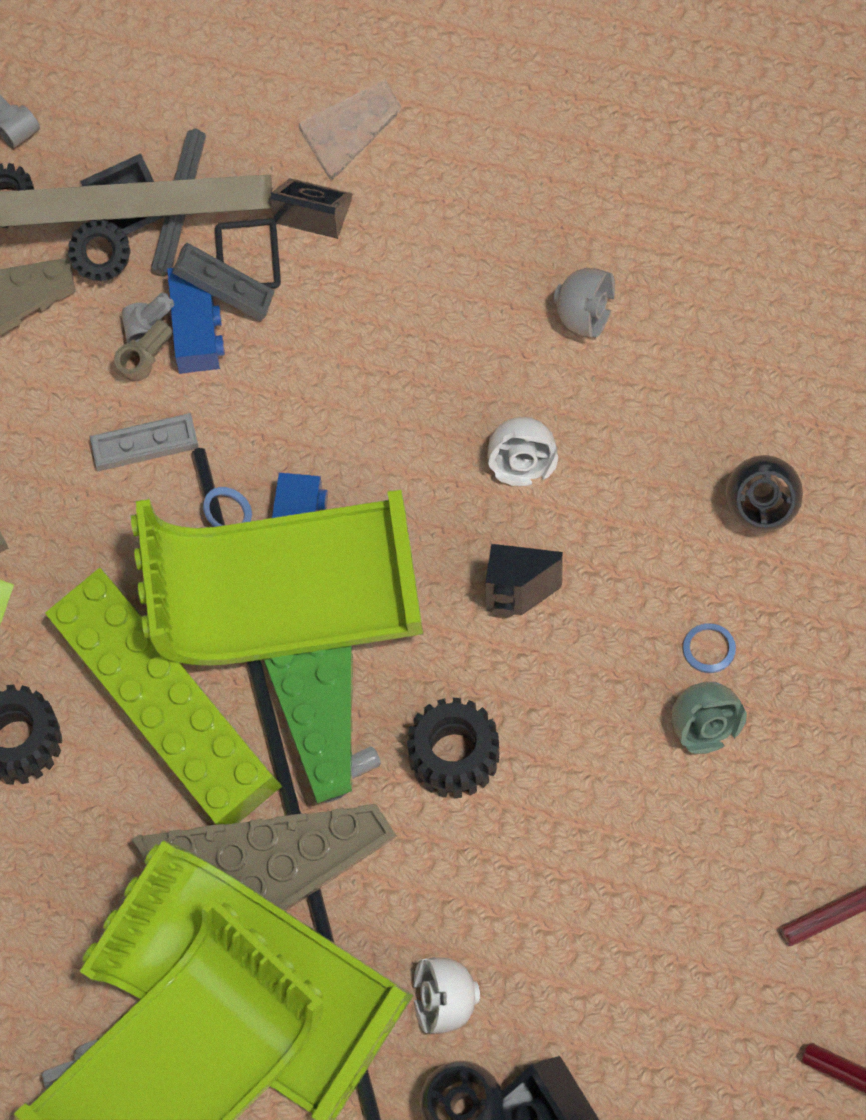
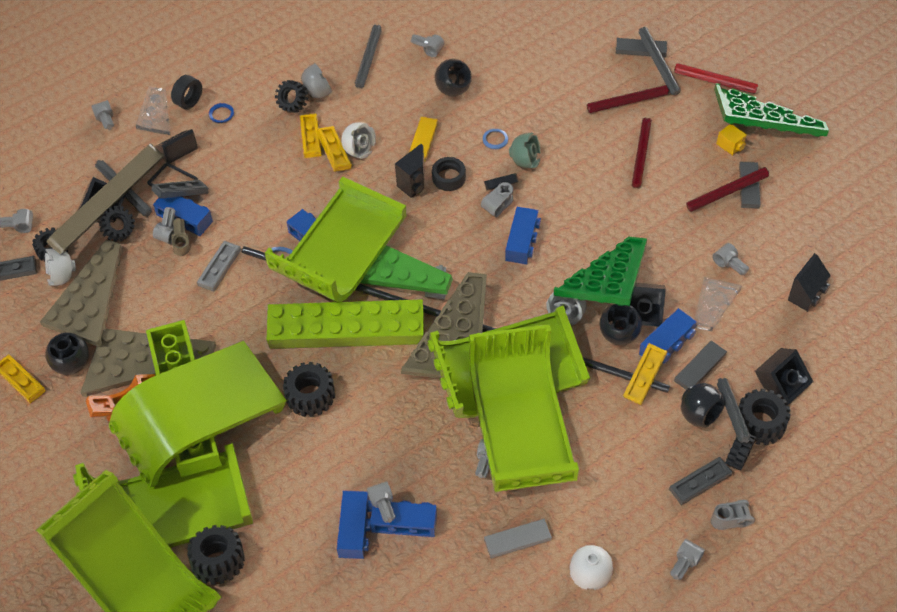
camera: 55 degrees left, 10 degrees down
black tyre [407,697,500,798] -> none
none -> light grey axle [91,100,114,130]
none -> black tyre [171,75,203,109]
none -> blue piece [209,103,234,123]
none -> black tyre [275,80,309,113]
none -> yellow tile [300,113,322,158]
none -> yellow tile [316,126,352,172]
none -> dark grey axle [355,24,382,89]
none -> yellow tile [409,117,438,162]
none -> light grey axle [411,34,445,57]
none -> black tyre [432,157,466,191]
none -> light grey piece [481,182,513,217]
none -> black beam [484,173,519,191]
none -> blue brick [505,207,541,265]
none -> green wing [553,236,647,306]

